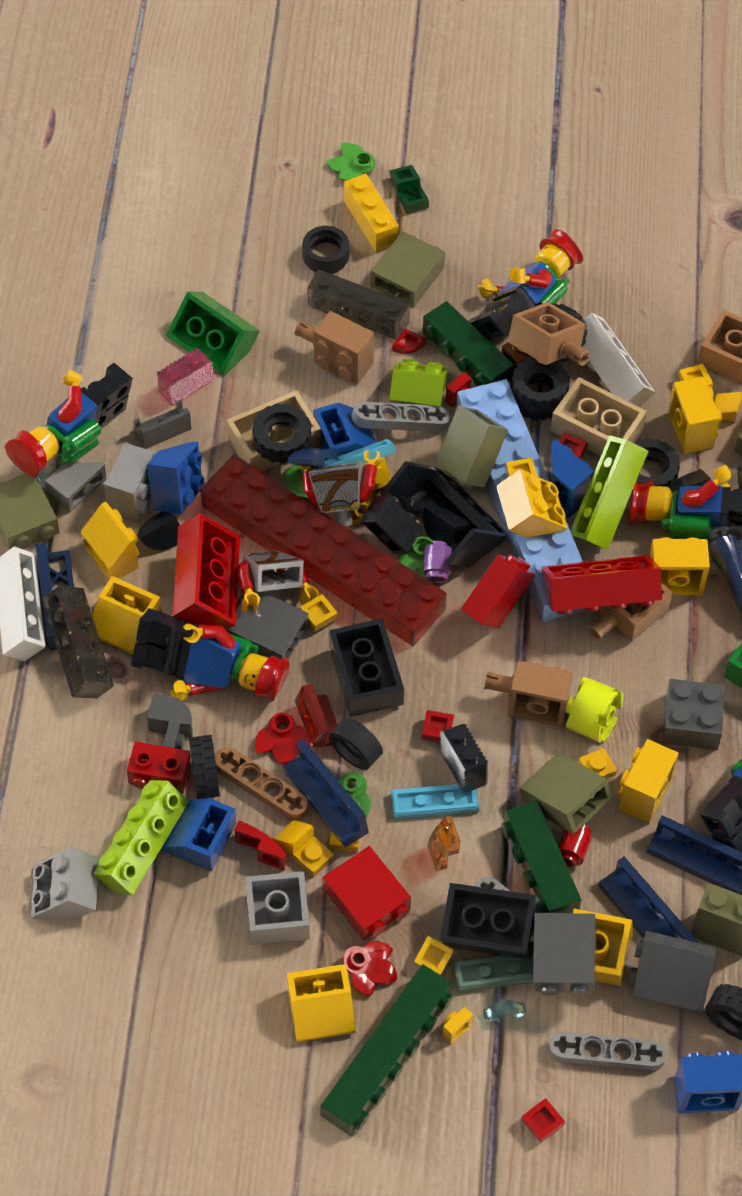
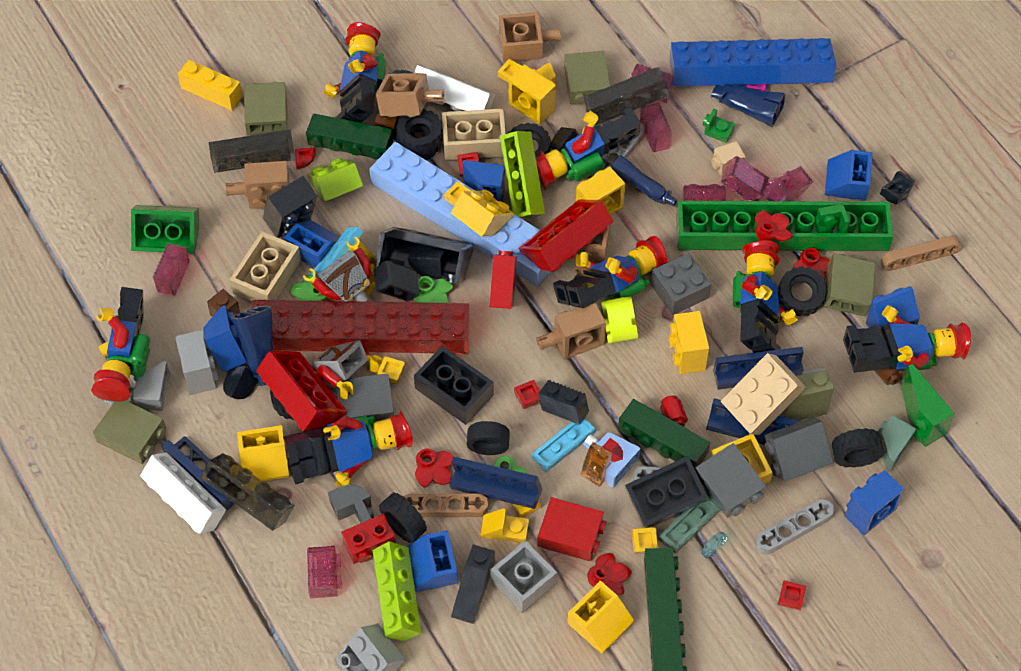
camera: 35 degrees left, 0 degrees up
yellow slope [81,502,140,580] -> none
dark grey hinge [133,400,192,449] -> none
red slope [234,820,287,871] -> none
black tyre [252,403,311,463] -> none
dark blue slope [288,447,339,467] -> none
clear red panel [295,685,338,748] -> none
black tyre [302,226,349,274] -> none
bright green plate [327,143,375,181] -> none
light grey beam [351,402,450,432] -> none
dark green slope [389,165,429,213] -> none
medium lavender brick [424,541,452,583] -> none
olive brick [435,405,508,489] -> none
yellow plate [442,1007,473,1045] -> none
red plate [445,372,471,408] -> none
olive brick [519,752,613,834] -> none
yellow plate [578,748,617,779] -> none
none -> reddish brown brick [207,289,240,317]
none -> dark blue piece [231,306,274,386]
none -> black brick [263,176,318,238]
none -> clear pink brick [307,545,342,599]
none -> black slope [451,544,495,624]
none -> piece [553,236,668,309]
none -> light blue torso [583,433,640,488]
none -> tan brick [721,353,806,435]

